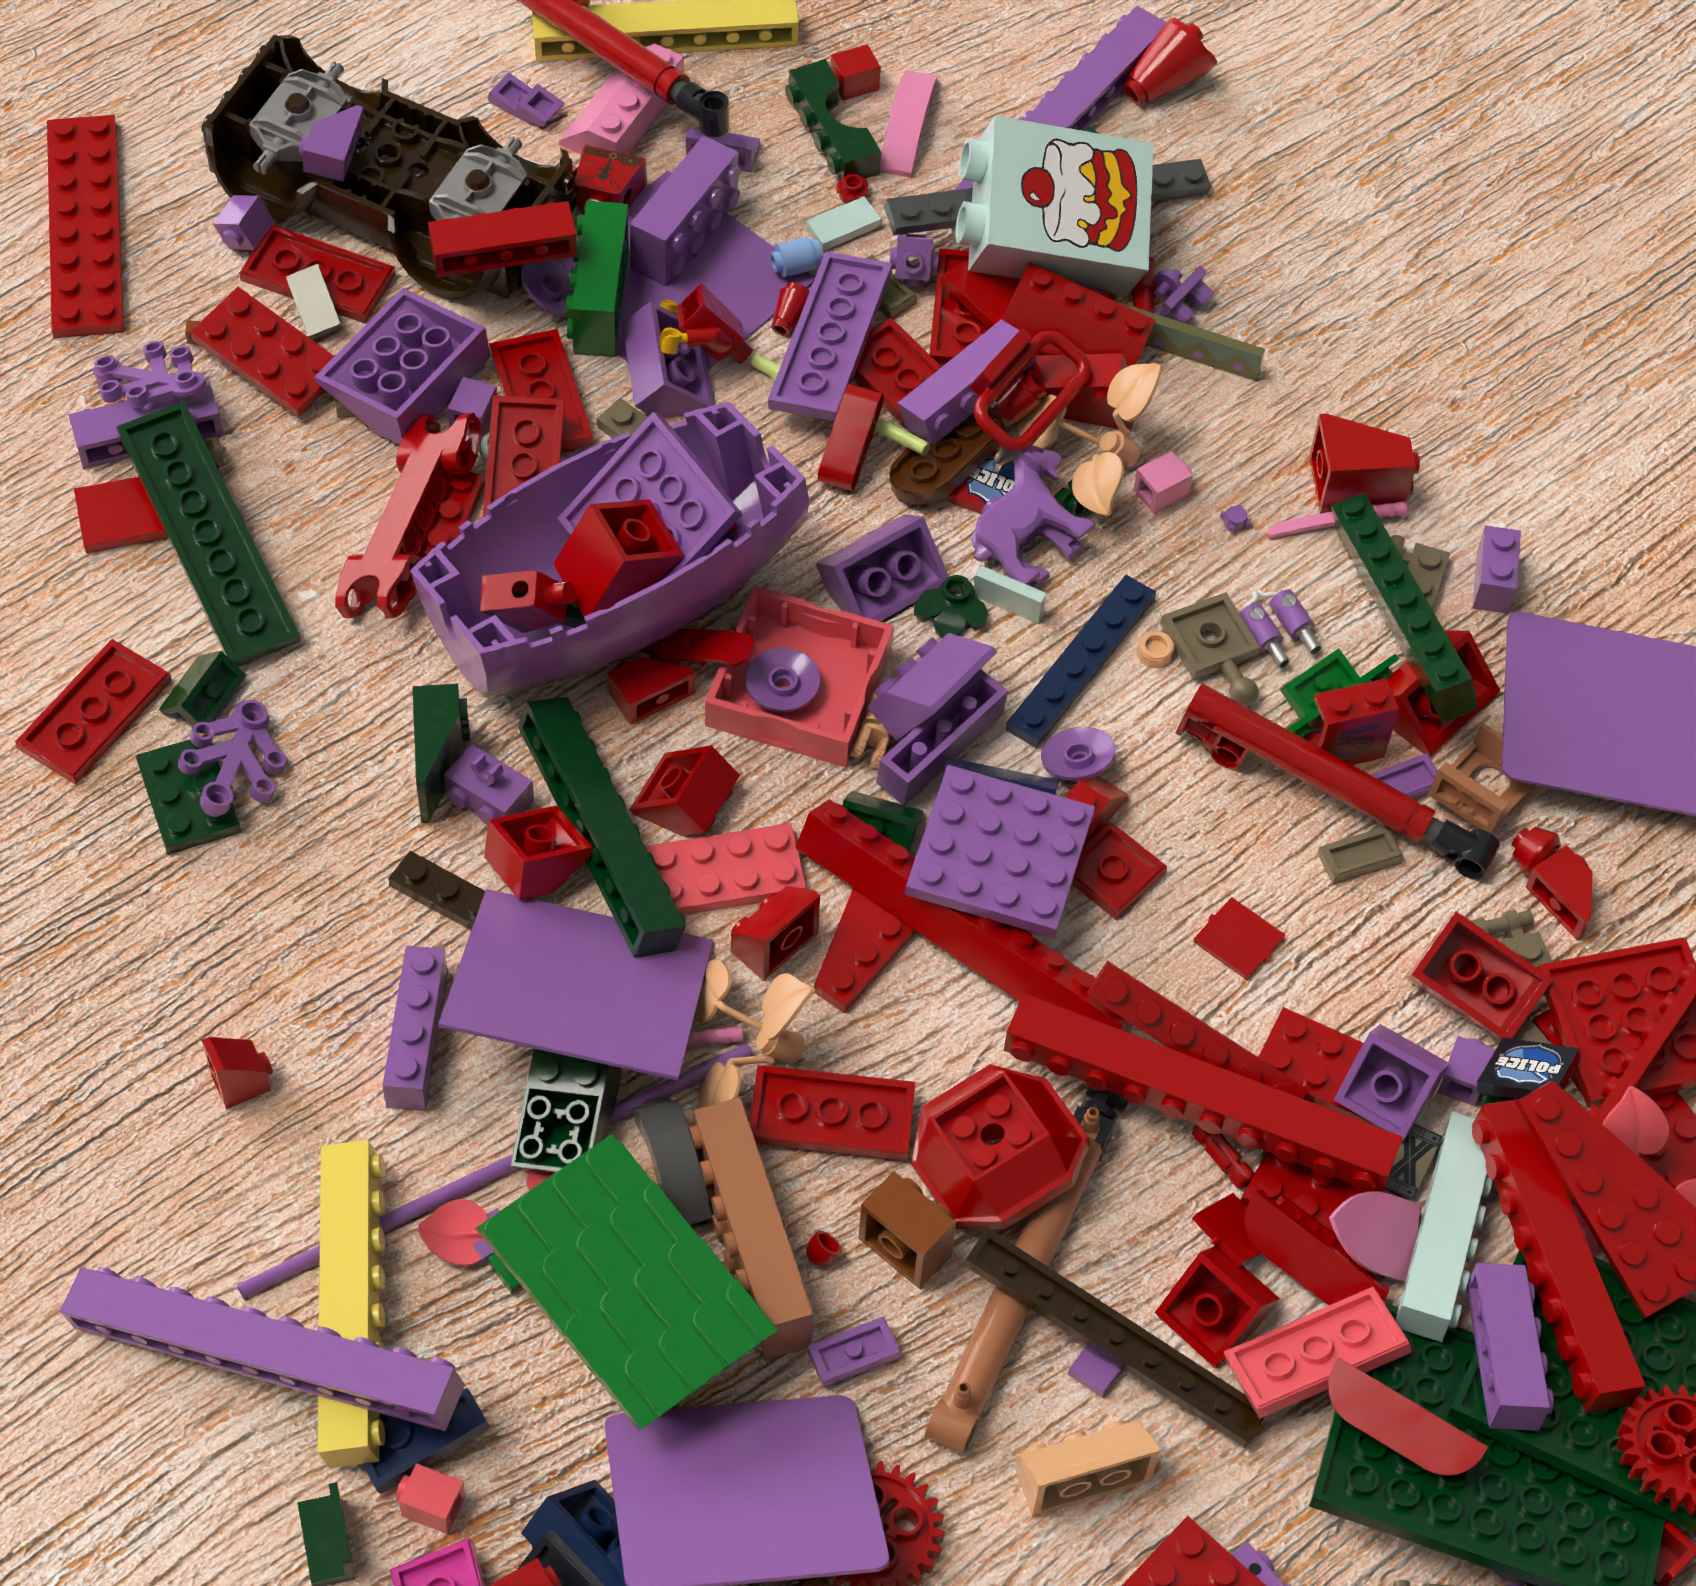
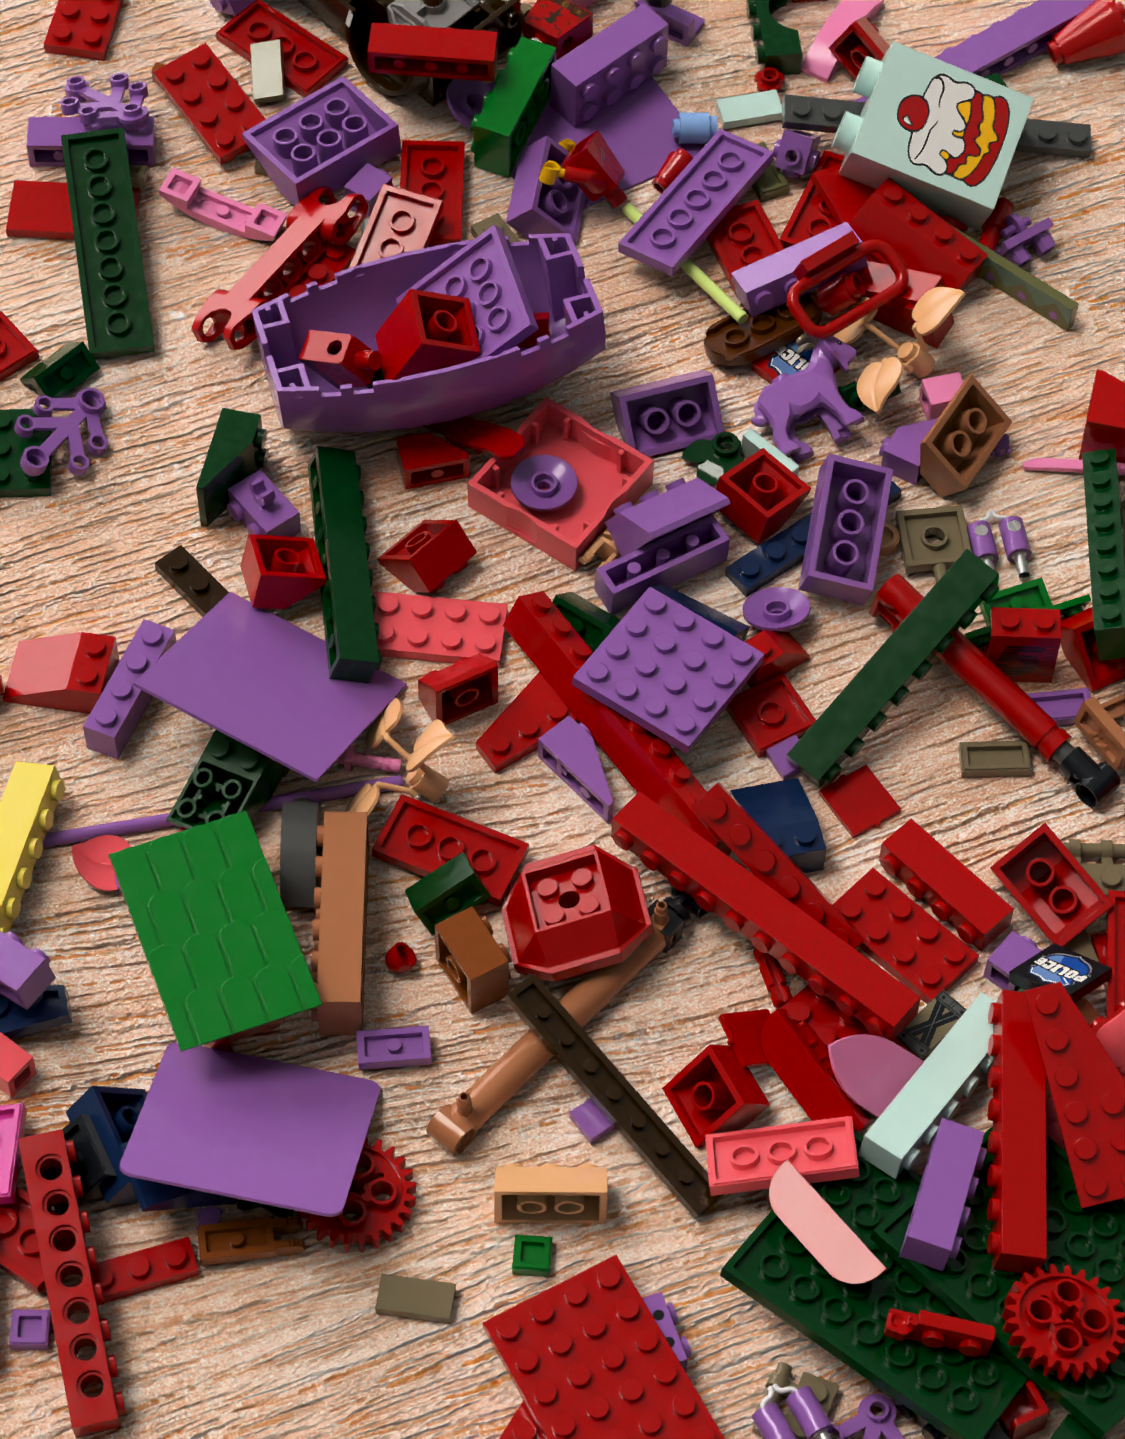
camera: 20 degrees right, 0 degrees up
red beam [817,384,884,491] -> none
medium lavender slope [1334,1024,1450,1140] -> none
none -> red slope [3,632,119,714]
none -> bright pink slope [159,168,288,241]
none -> dark green panel [405,852,492,935]
none -> green tile [512,1234,553,1277]
none -> medium lavender slope [538,716,614,824]
none -> red slope [716,448,811,544]
none -> dark blue slope [730,778,826,875]
none -> medium lavender tile [766,735,800,780]
none -> dark green brick [786,549,999,788]
none -> medium lavender brick [798,453,893,605]
none -> red slope [828,16,890,81]
none -> medium lavender slope [879,418,938,485]
none -> red brick [879,819,1014,952]
none -> red hinge [884,1308,996,1357]
none -> nougat slope [920,375,1012,497]

